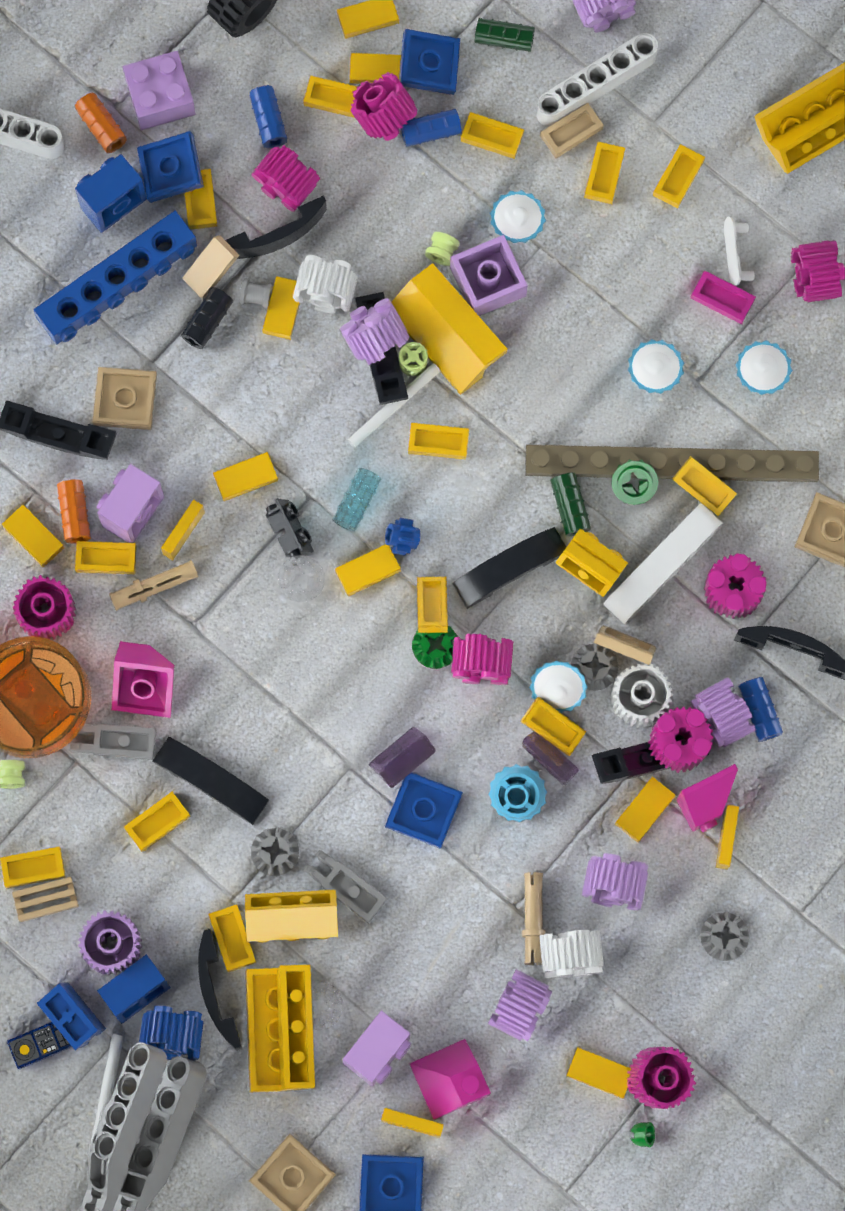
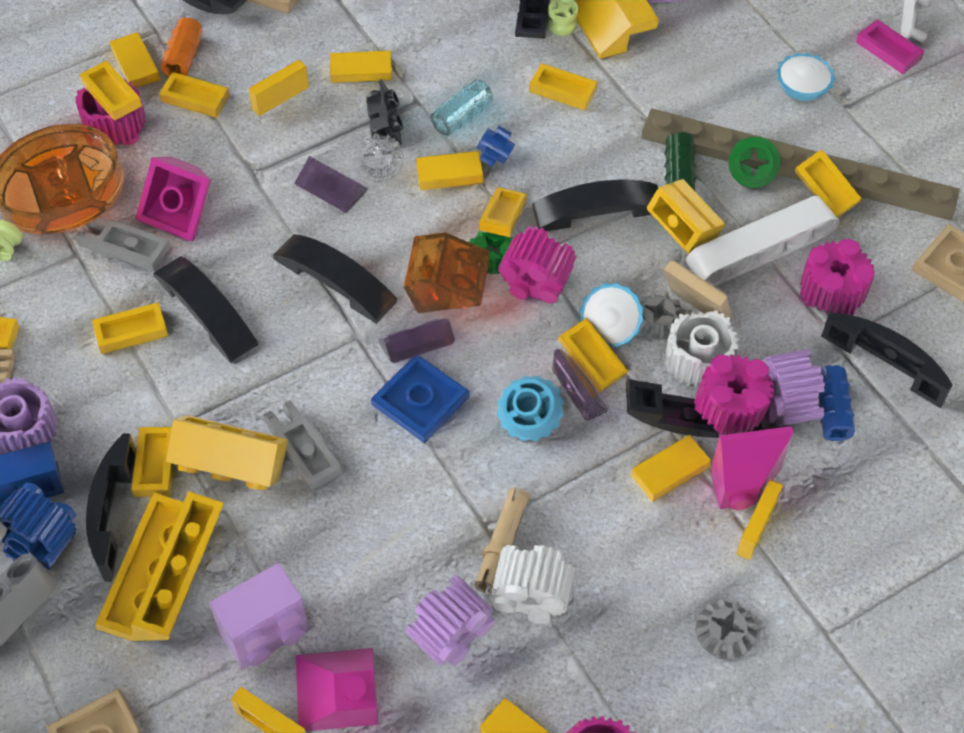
camera: 20 degrees right, 20 degrees down
lavender brick [97,464,164,543] -> none
tan pin [109,560,198,611] -> none
light grey gear [251,828,299,876] -> none
white bar [347,363,441,448] -> none
lavender brick [582,853,648,910] -> none
white piece [735,340,793,395] -> none
none -> yellow tile [79,60,142,121]
none -> black slope [273,234,397,324]
none -> clear purple slope [294,156,368,213]
none -> clear orange slope [403,232,490,313]

